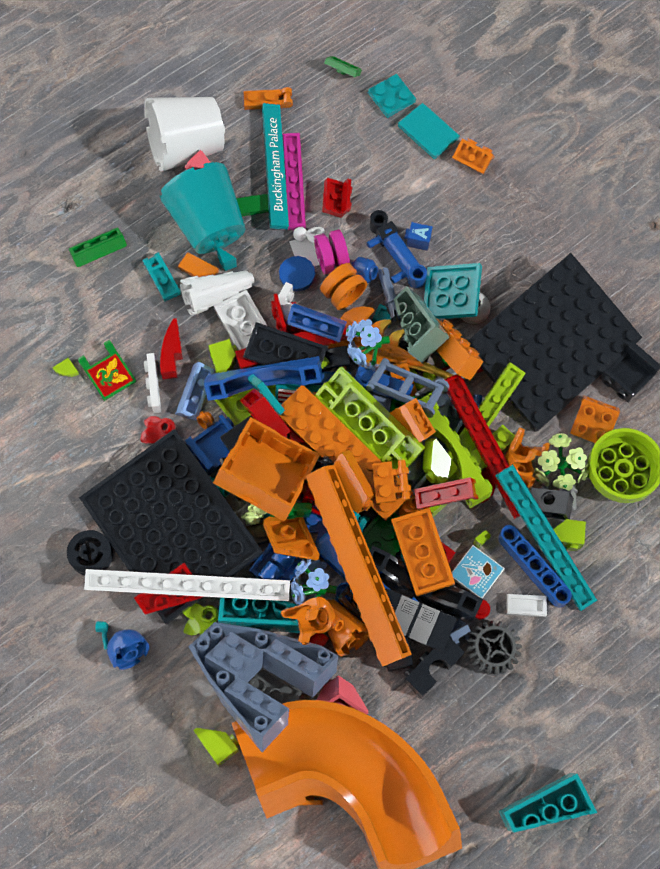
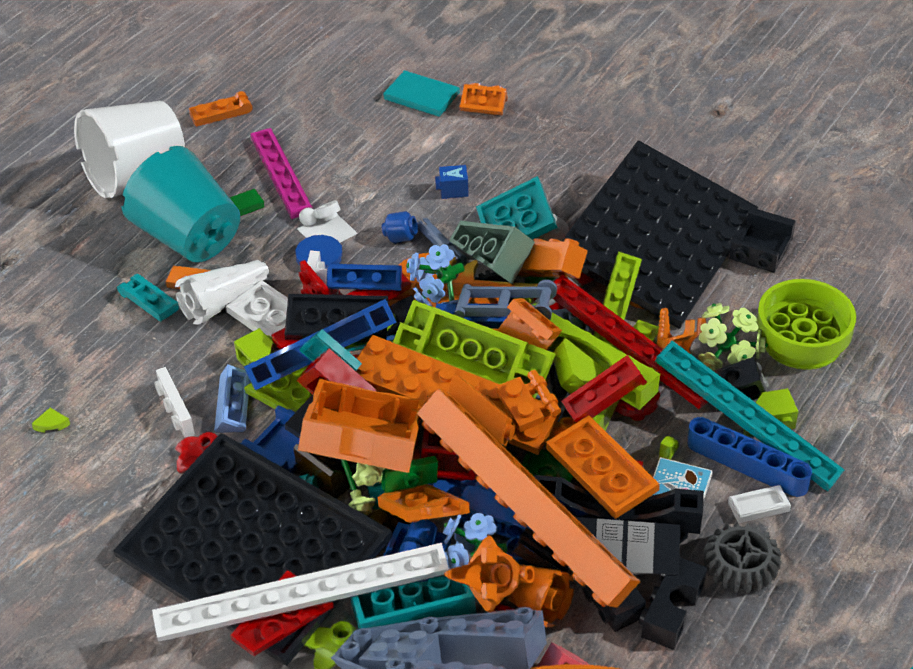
camera: 15 degrees left, 25 degrees down
black wheel [67,530,113,576] -> none
green slope [68,228,127,267] -> none
flag [78,340,137,401] -> none
red slope [160,318,183,380] -> none
orange plate [196,411,214,429] -> none
teal slope [216,247,237,271] -> none
teal tile [262,103,289,230] -> none
dark pink wheel [314,229,350,275] -> none
orange wheel [320,263,368,310] -> none
red bracket [322,177,353,218] -> none
green plate [324,56,362,77] -> none
blue piece [366,210,427,289] -> none
teal plate [368,74,416,118] -> none
sand blue tile [450,619,470,646] -> none
red plate [475,600,491,619] -> none
orange bracket [570,395,620,443] -> none

